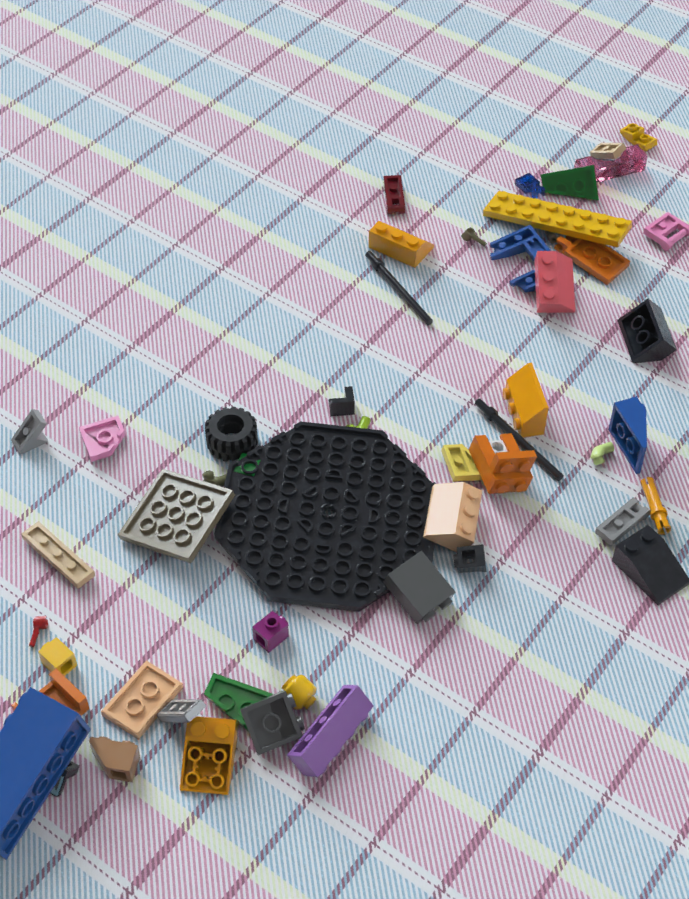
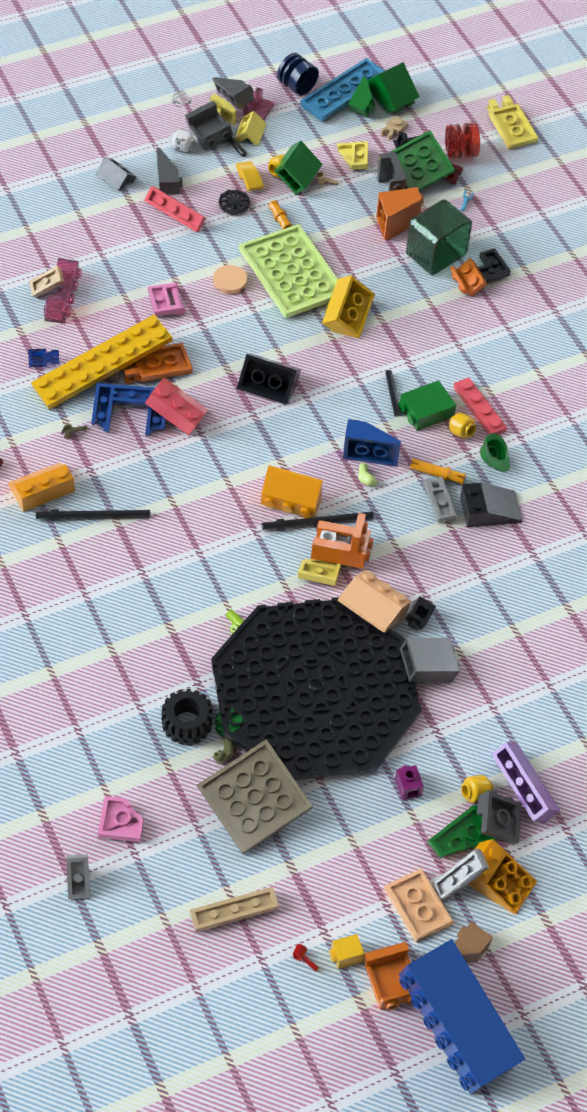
camera: 65 degrees left, 5 degrees up
black panel [329,386,355,417] -> none
green wing [541,165,599,200] -> none
yellow slope [620,123,657,152] -> none

